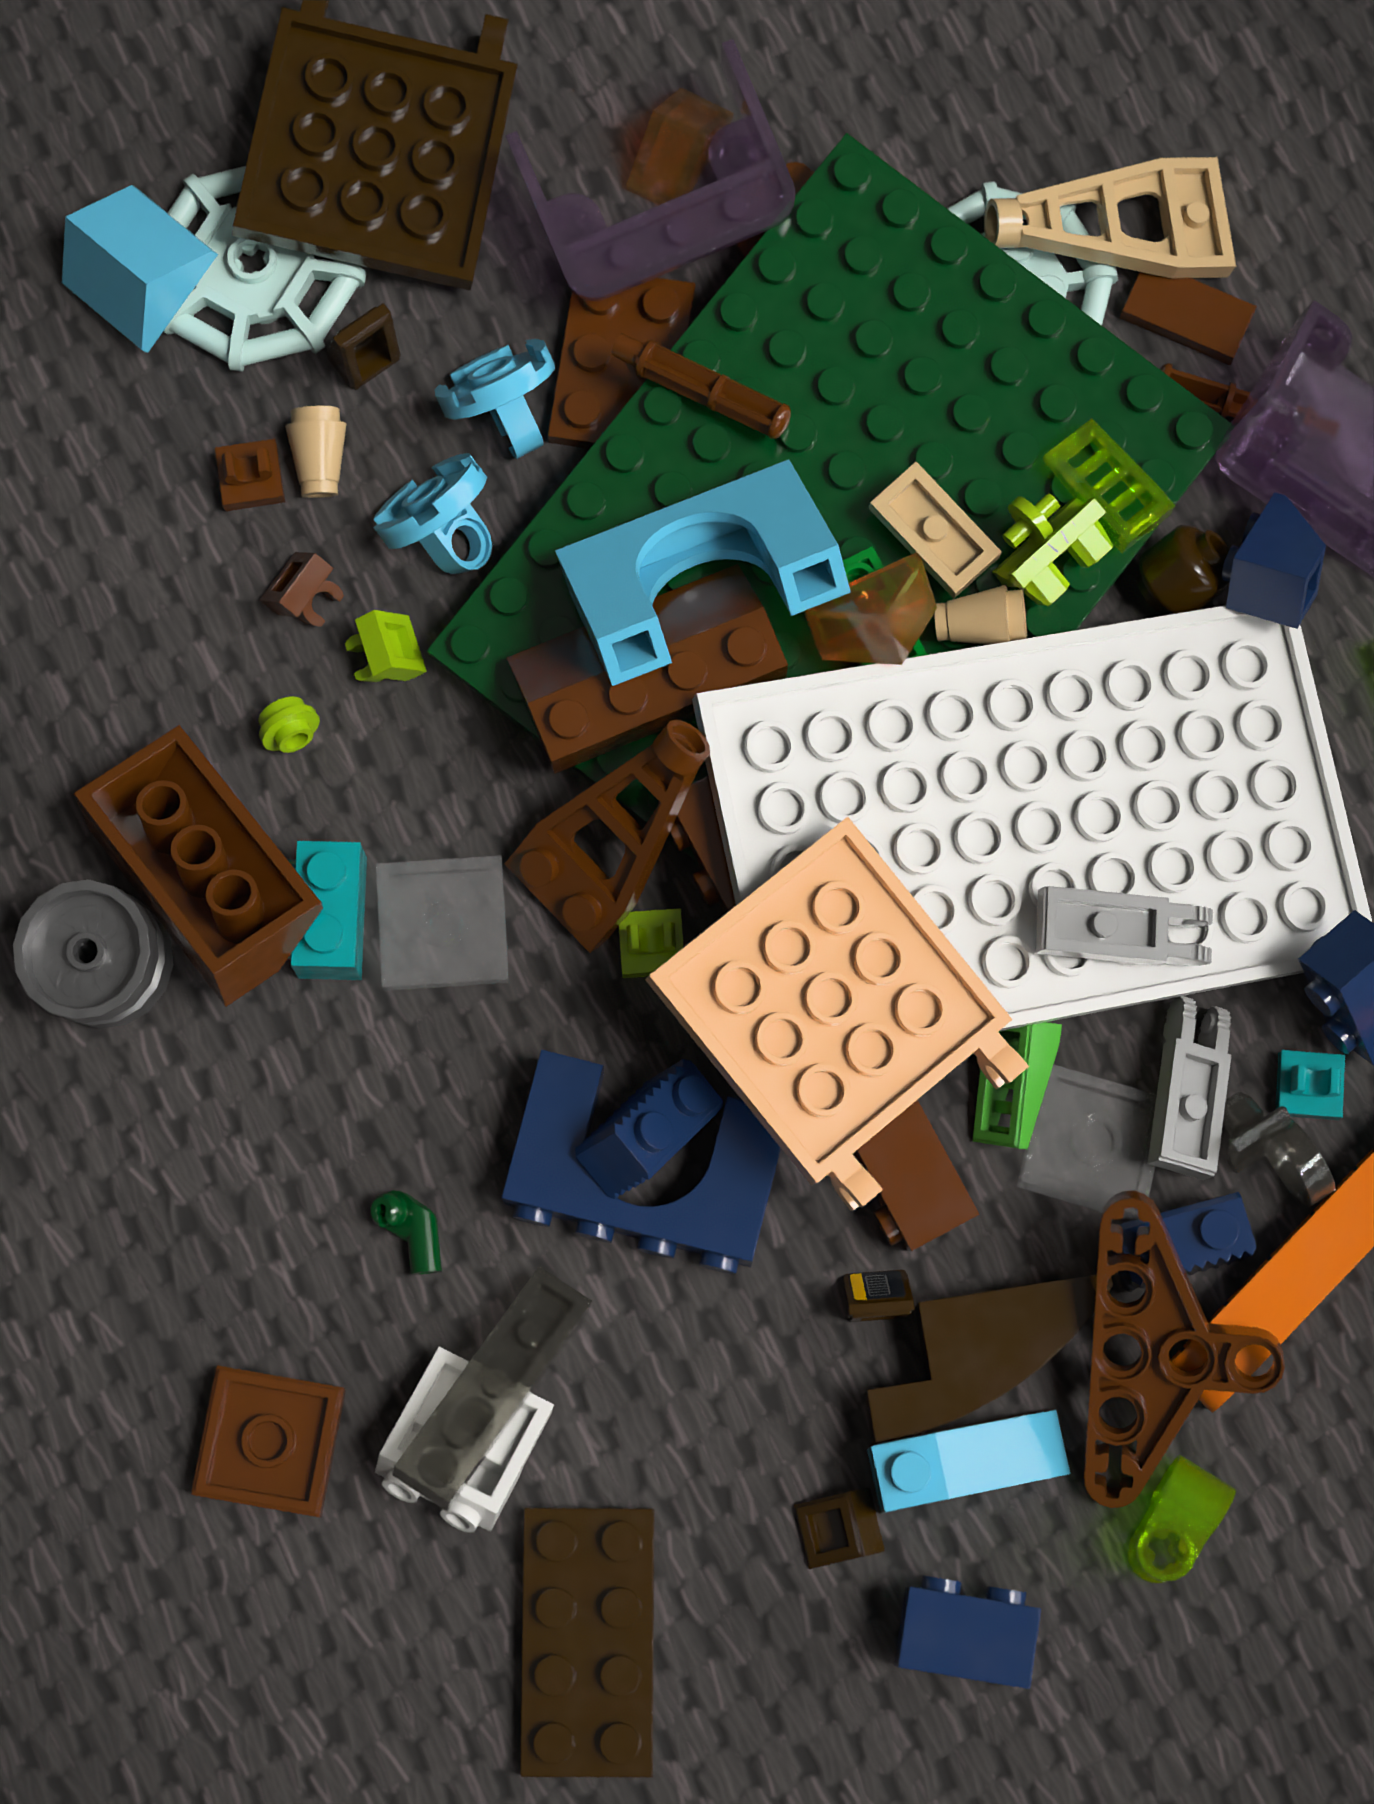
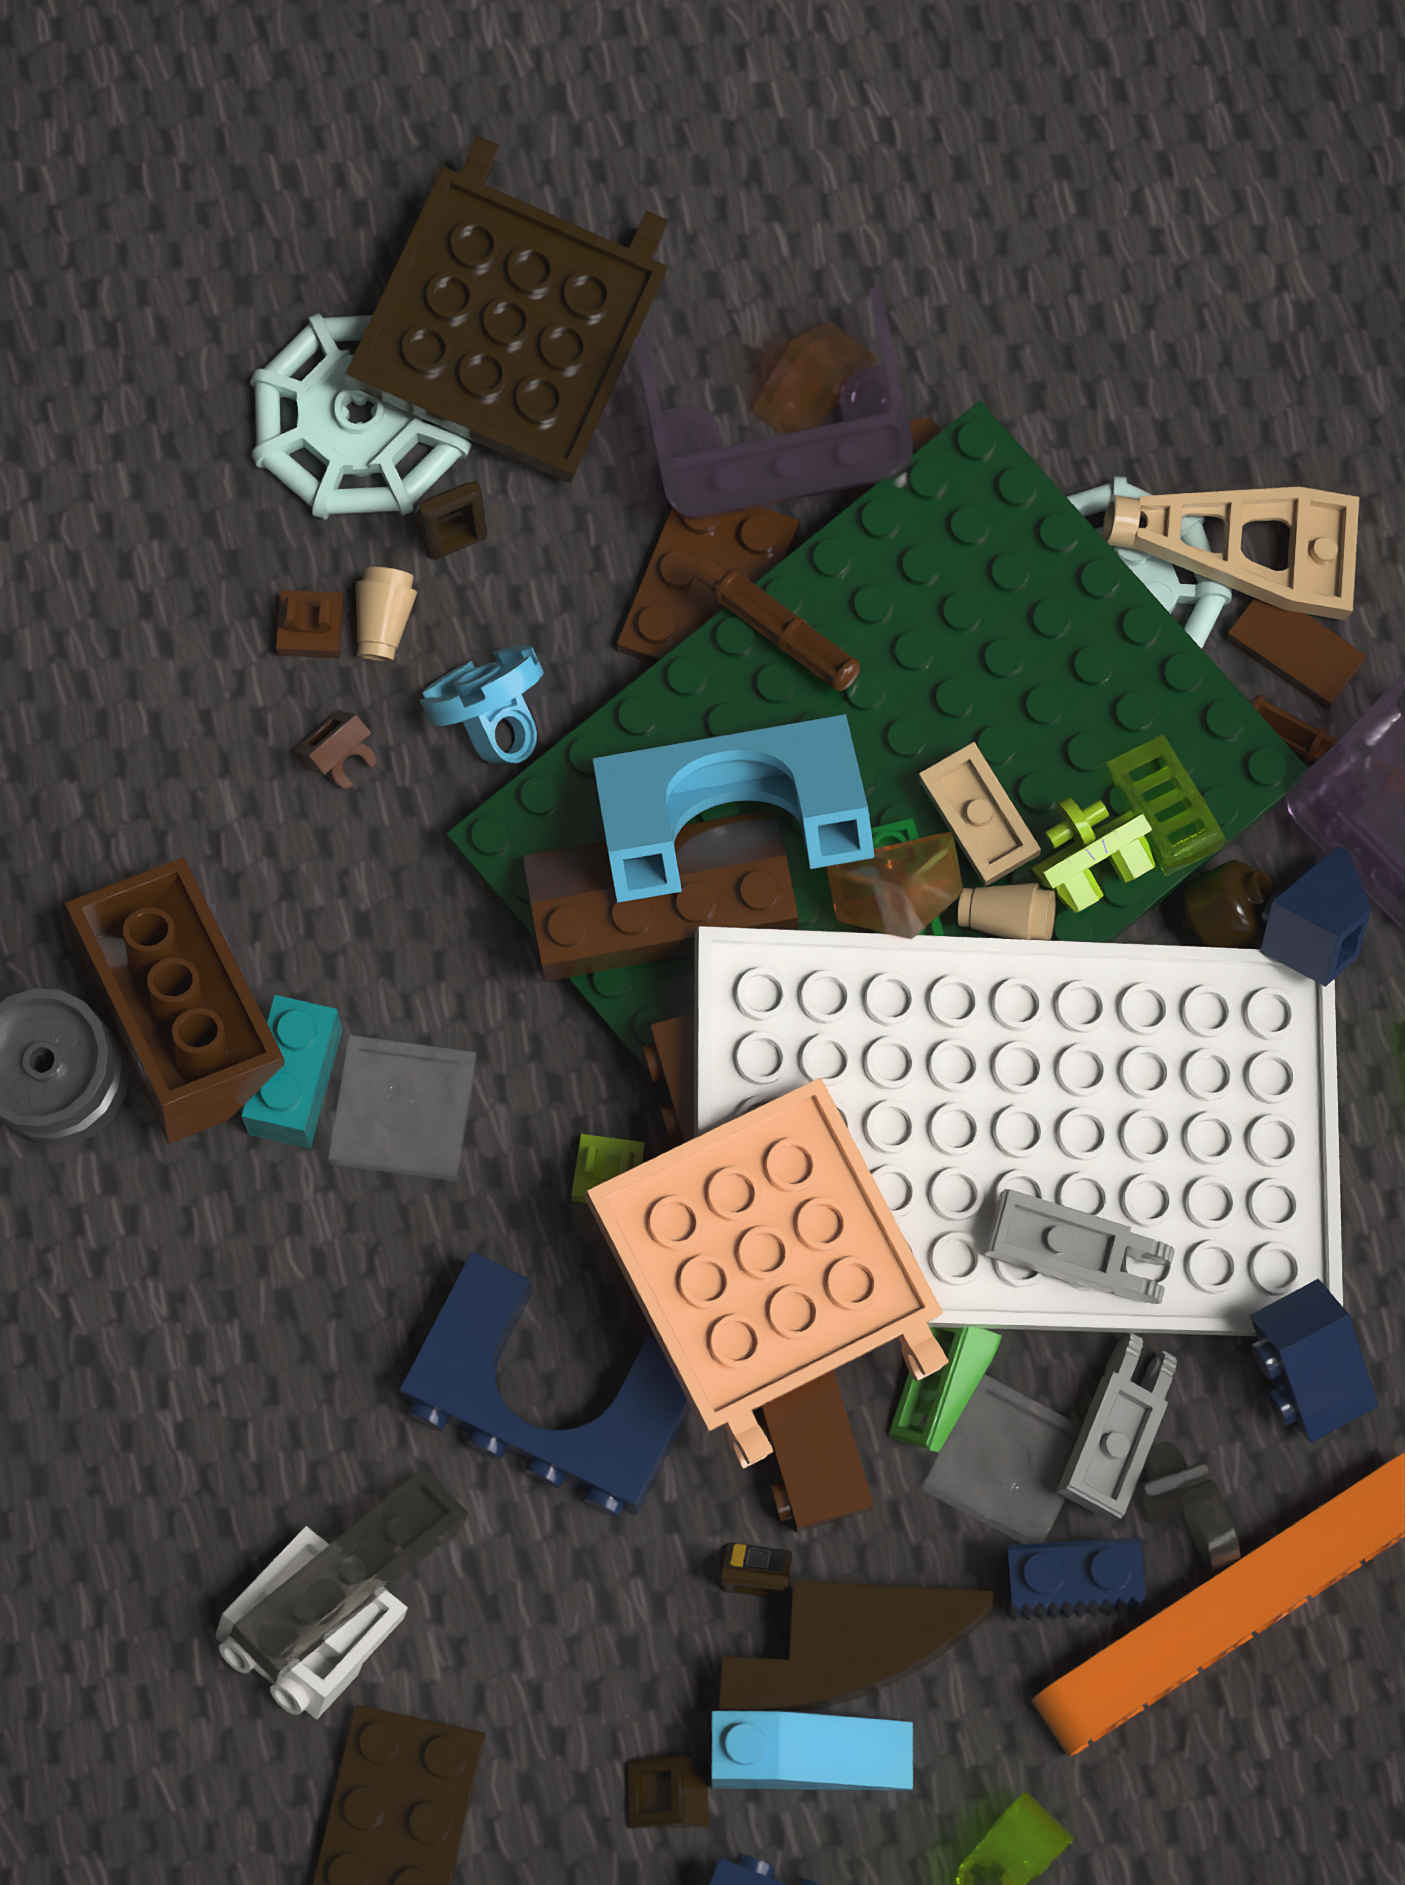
camera: 15 degrees right, 5 degrees down
medium azure slope [62,185,218,353] -> none
reddish brown plate [191,1365,346,1518] -> none
lime plate [258,696,320,753] -> none
lime tile [345,610,427,682] -> none
dark green arm [370,1190,442,1275] -> none
medium azure tile [435,339,555,459] -> none
reddish brown plate [505,720,710,953] -> none
dark blue brick [575,1059,723,1199] -> none
reddish brown beam [1084,1190,1285,1508] -> none
teal tile [1275,1050,1345,1120] -> none

